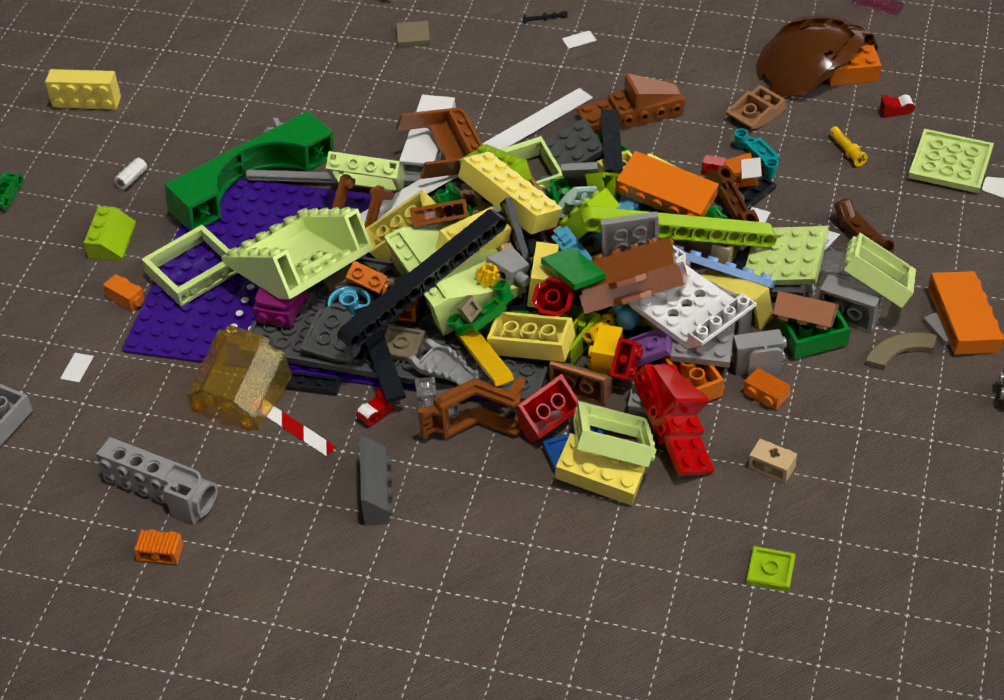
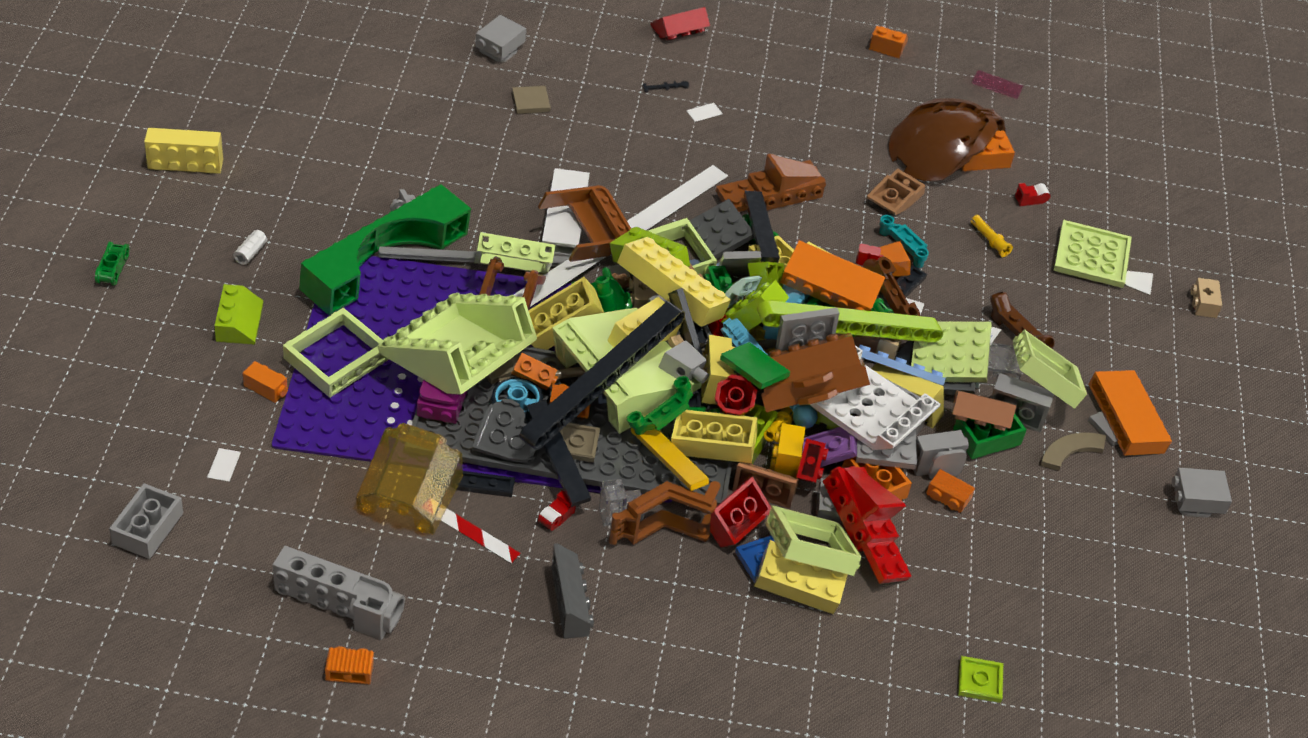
camera: 15 degrees left, 0 degrees up
light grey animal [407,338,479,385] -> none
dark orange arch [410,199,468,227] -> none
dark tan plate [456,295,482,323] -> none
yellow gear [475,263,500,288] -> none
white sticker [741,157,762,179] -> none
tan brick [748,439,797,483] -> none

